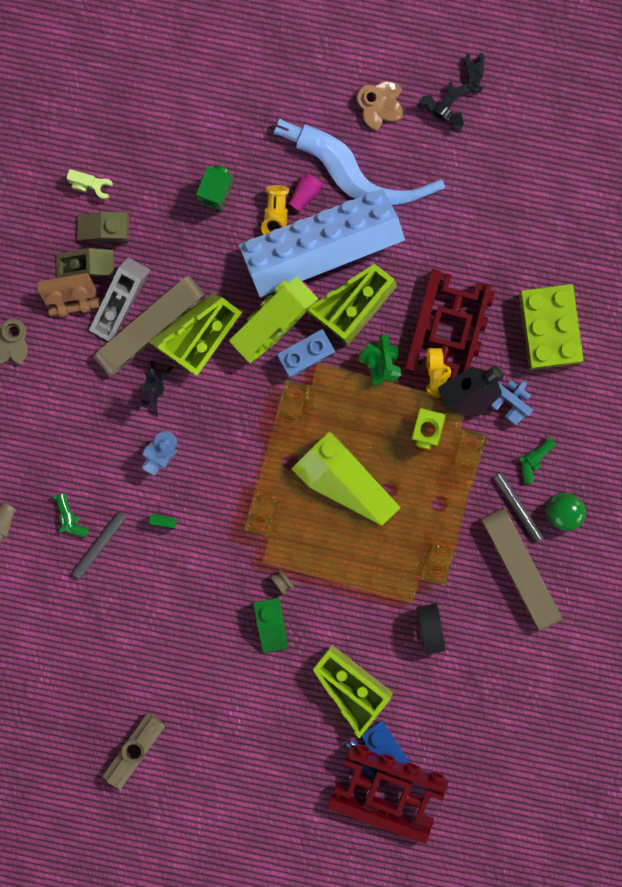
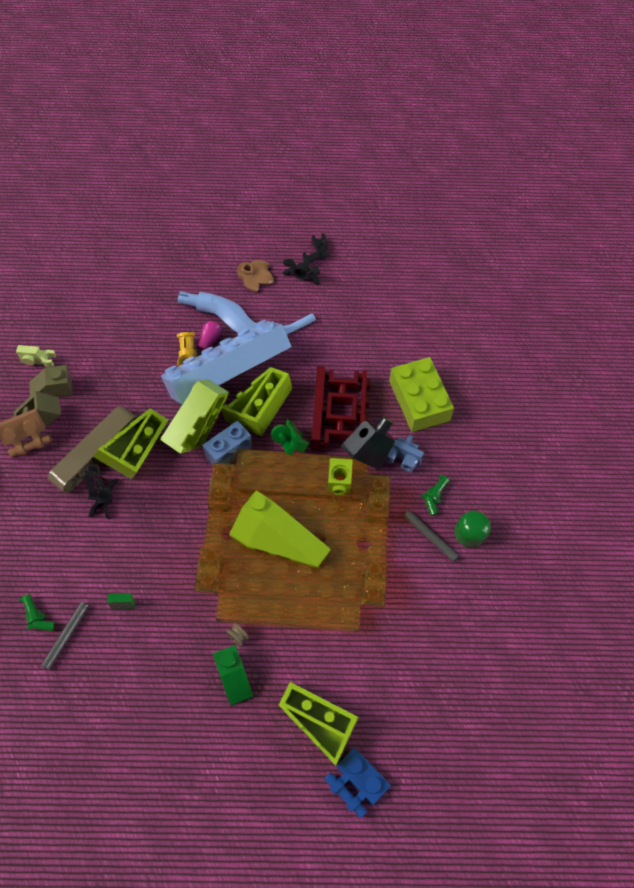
camera: 10 degrees left, 25 degrees down
light grey slope [89,257,150,341] -> none
dark tan piece [102,712,166,790] -> none
medium blue hips [142,431,178,475] -> none
green brick [196,165,234,212] -> none
dark red fence [328,744,449,844] -> none
black tyre [416,603,446,655] -> none
yellow connector [426,348,451,398] -> none
dark tan beam [481,507,562,632] -> none

